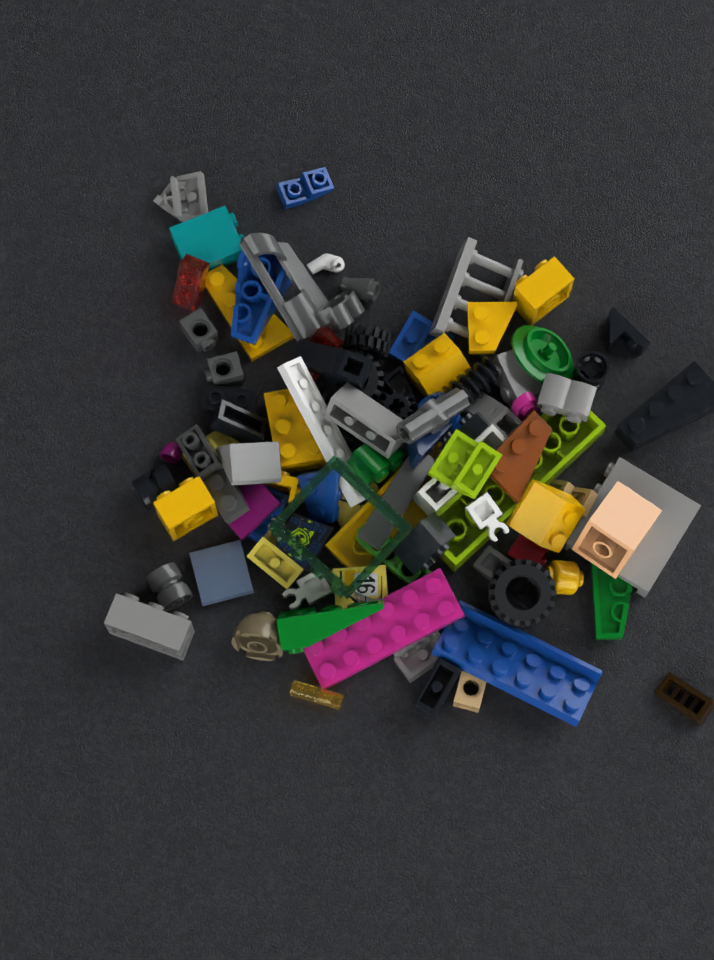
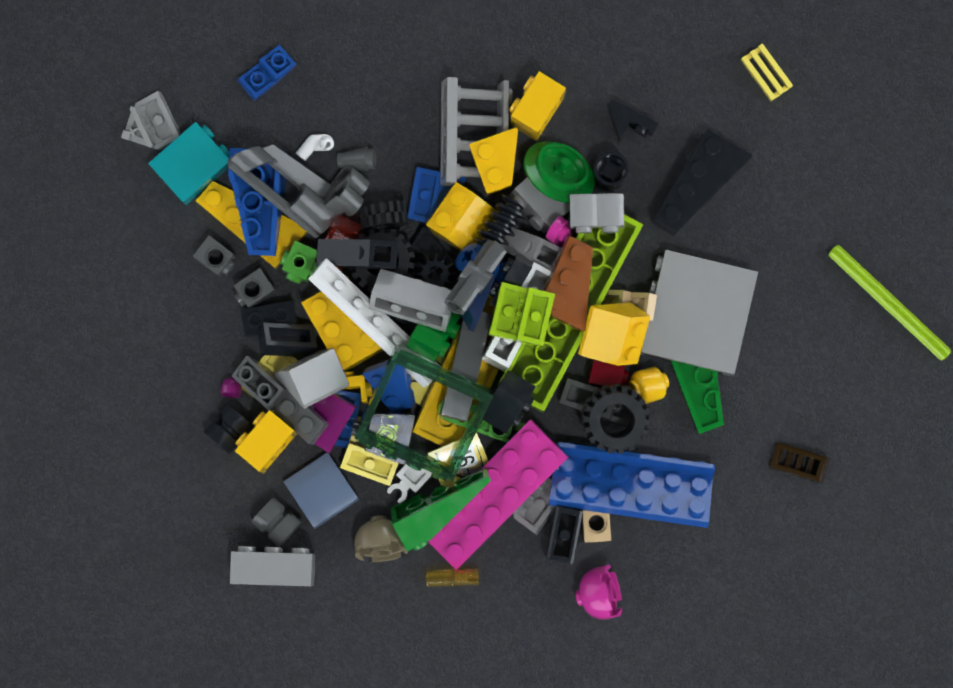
camera: 20 degrees left, 10 degrees up
clear red piece [171,254,210,312] -> none
white plate [464,492,509,542] -> none
light nougat slope [572,481,662,579] -> none
none -> bright green brick [280,241,318,284]
none -> dark pink cylinder [576,565,622,619]

